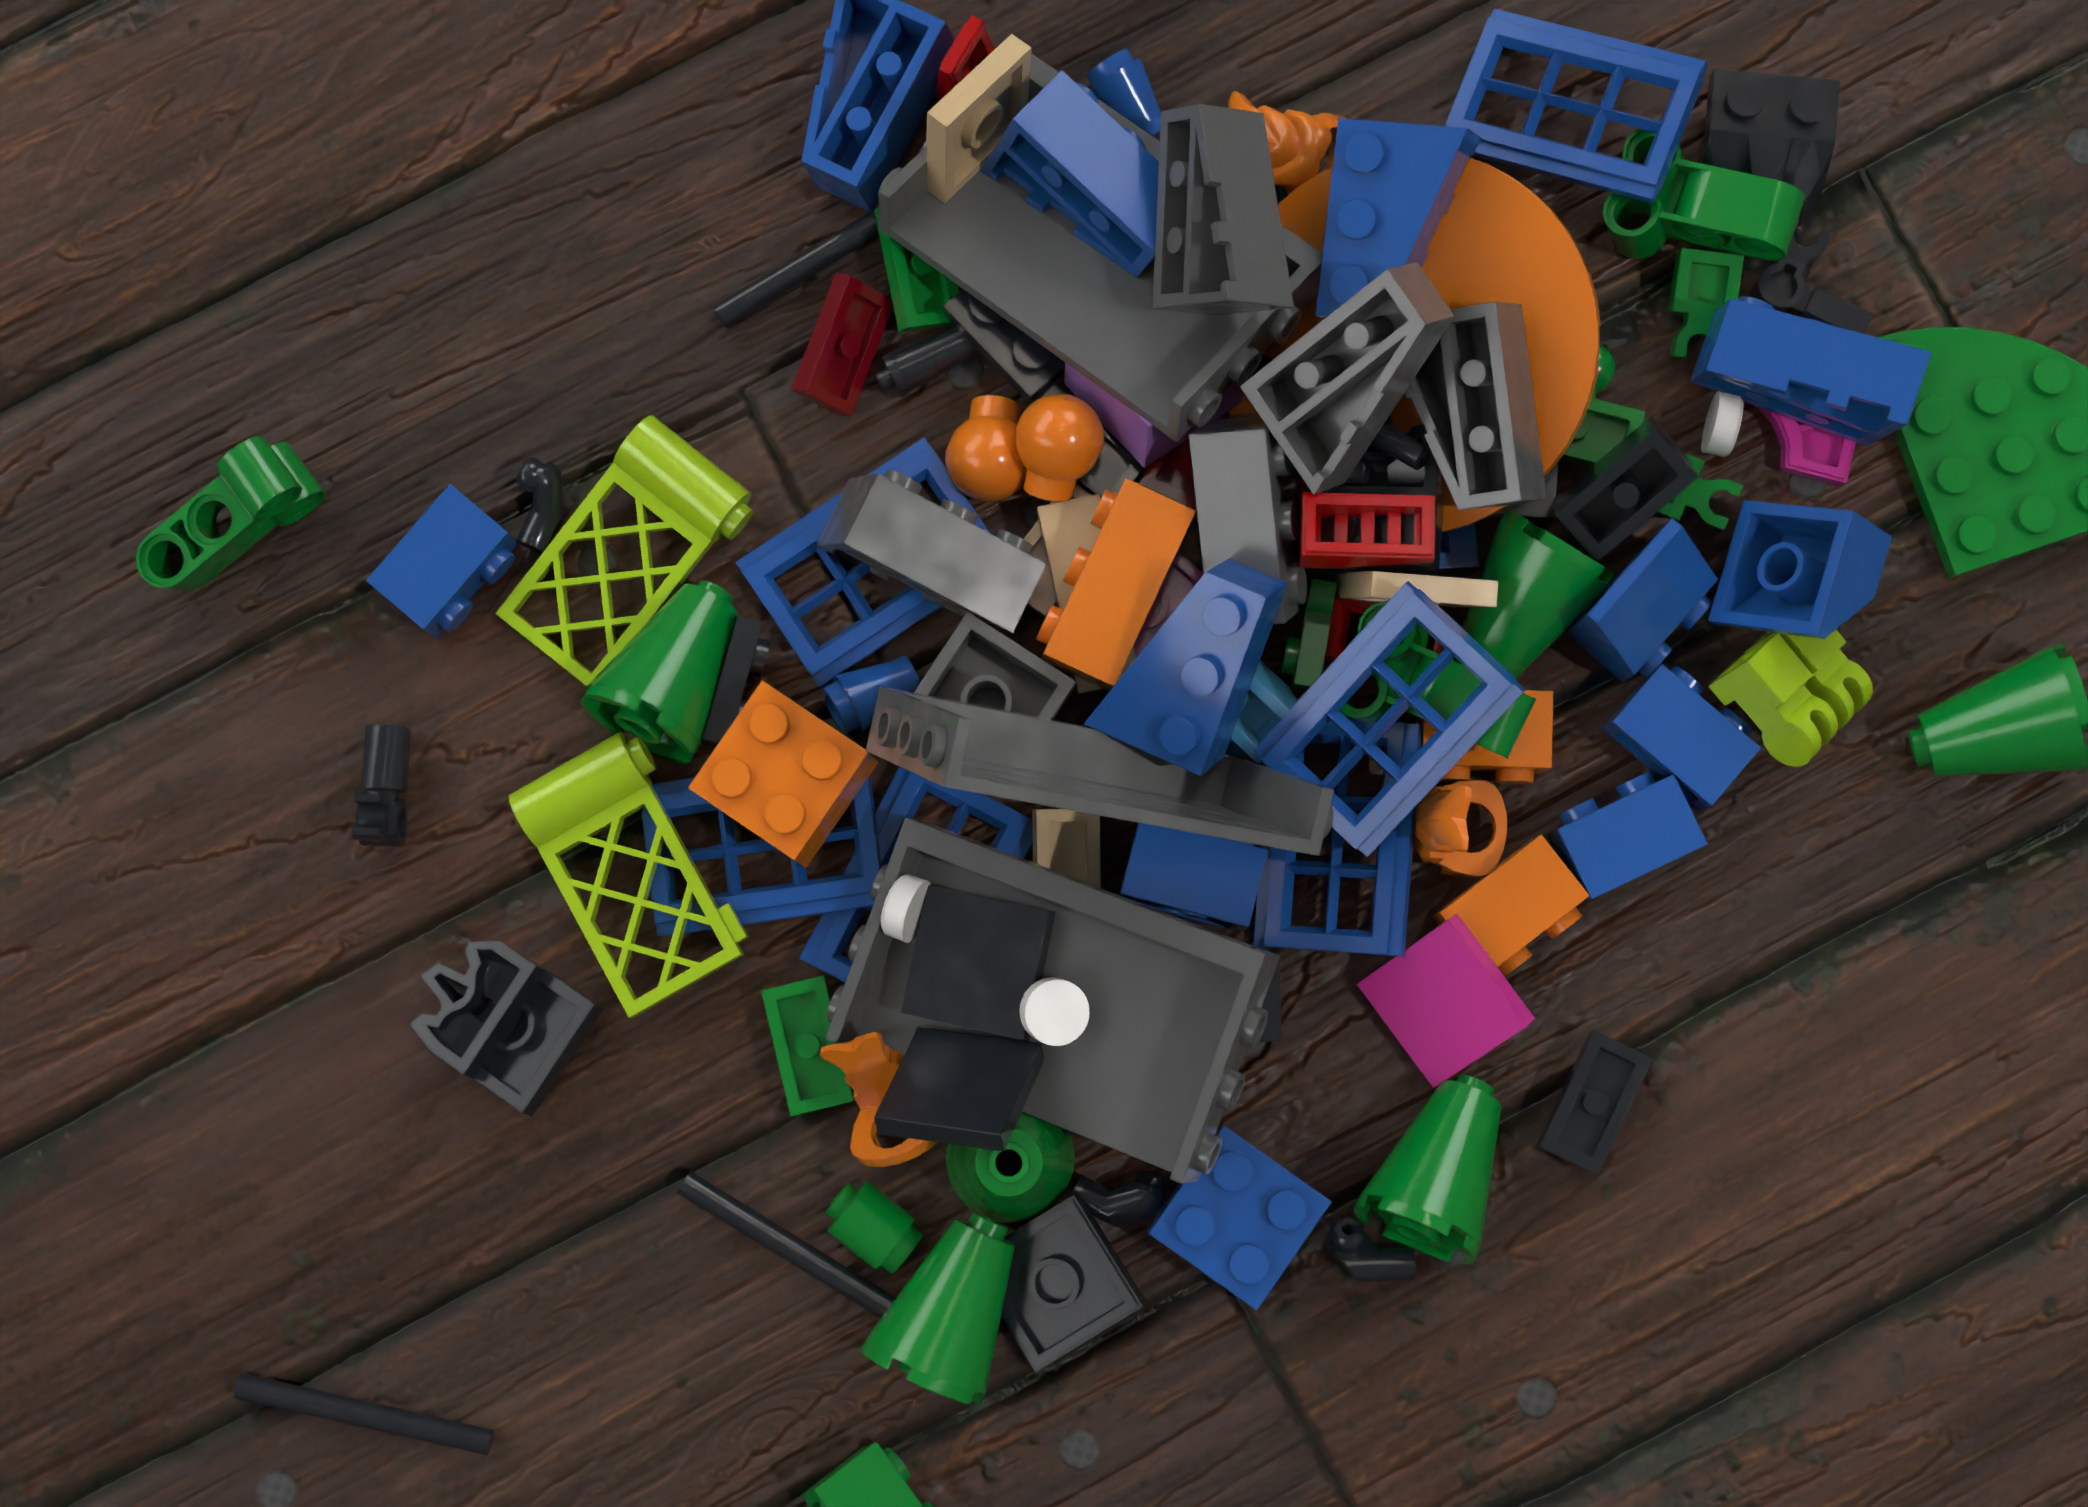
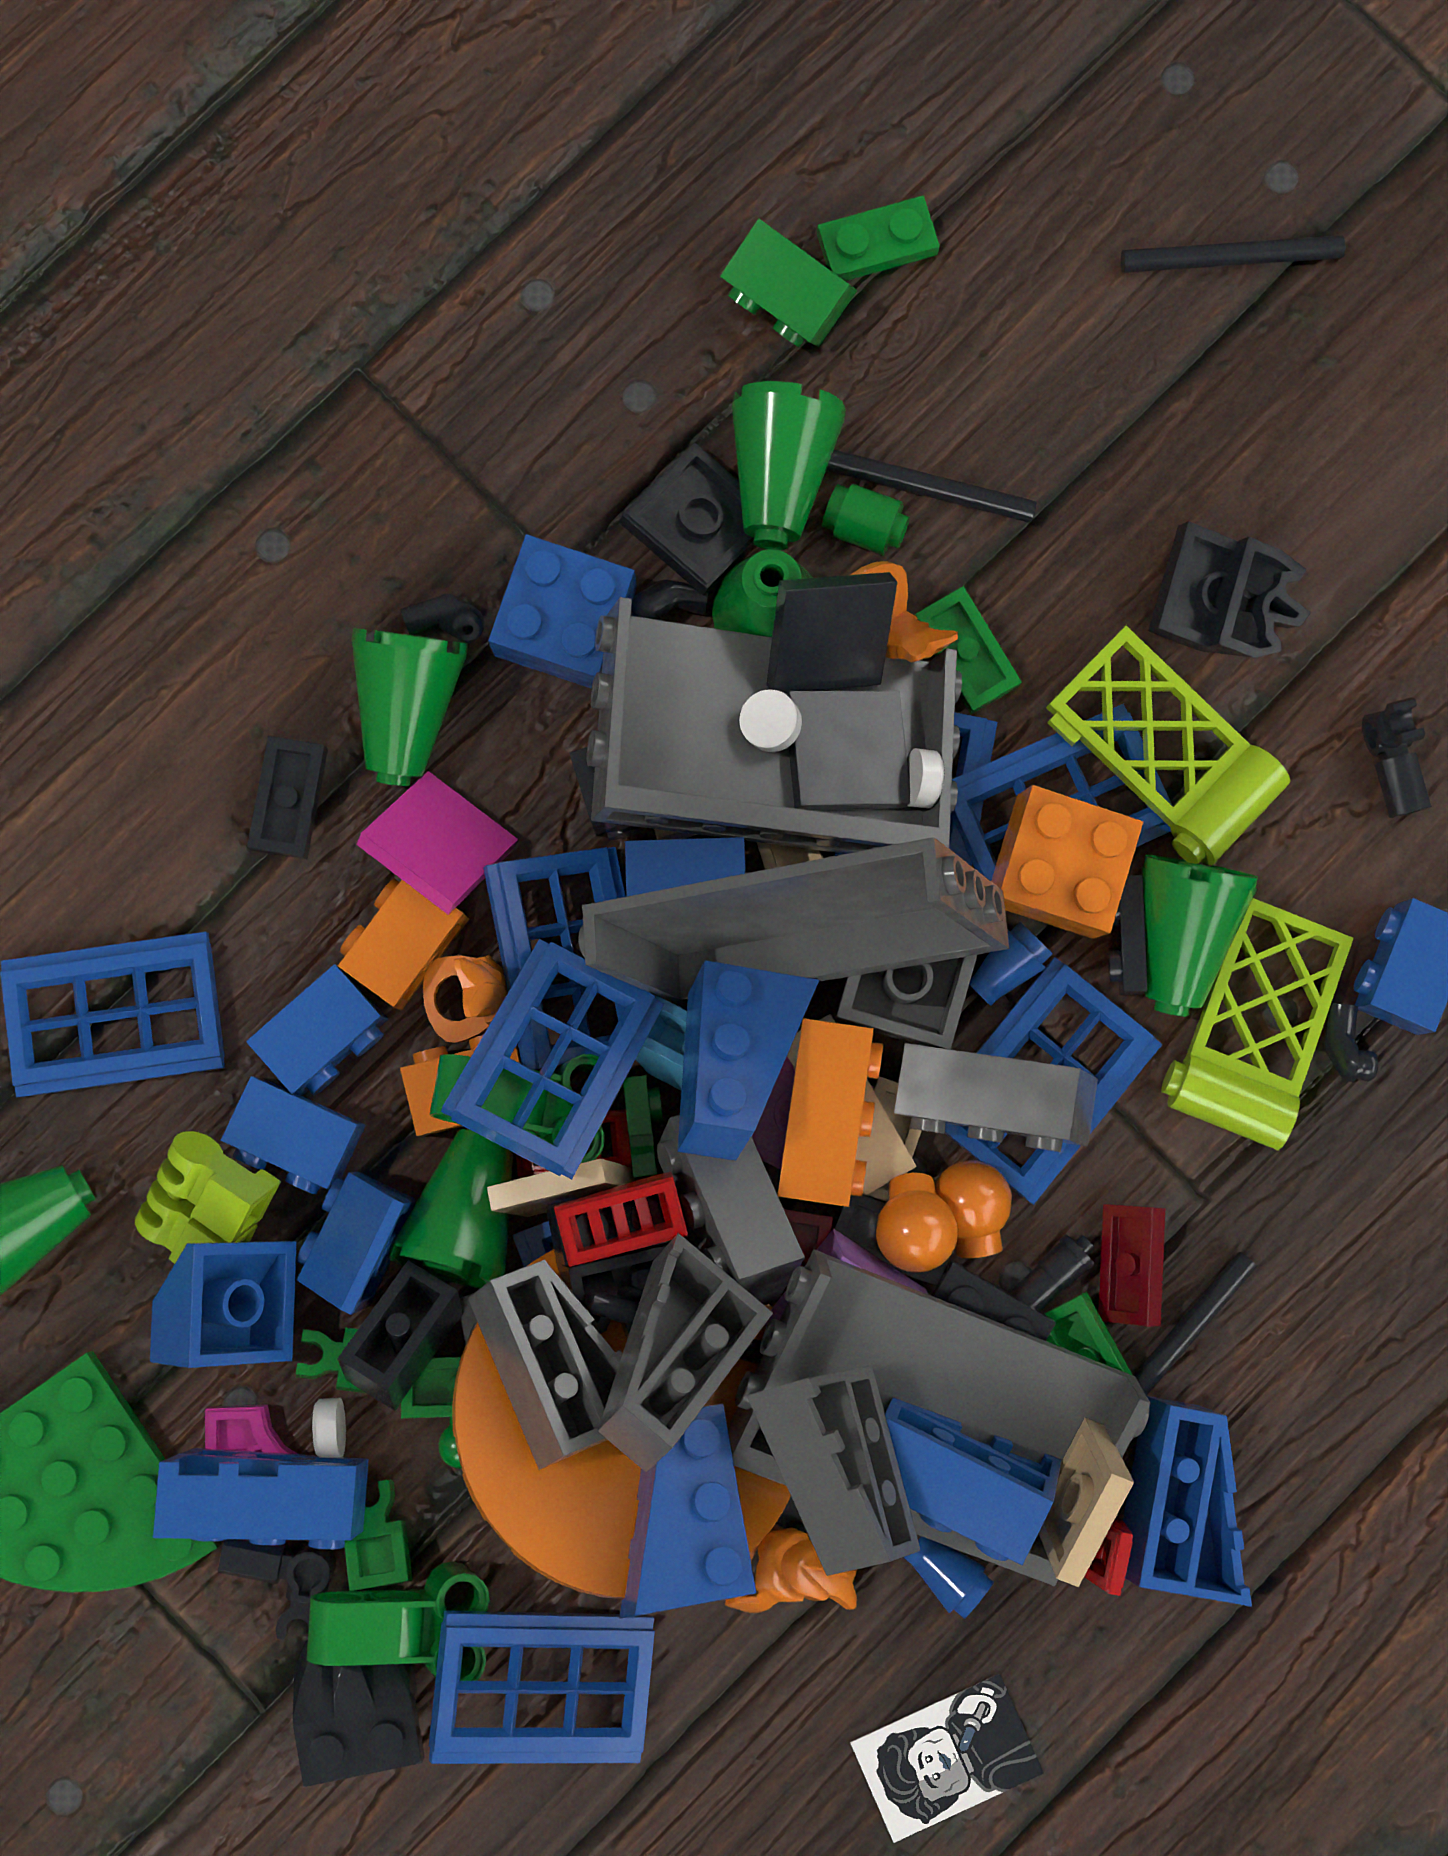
camera: 160 degrees right, 0 degrees up
none -> blue piece [0,932,225,1098]

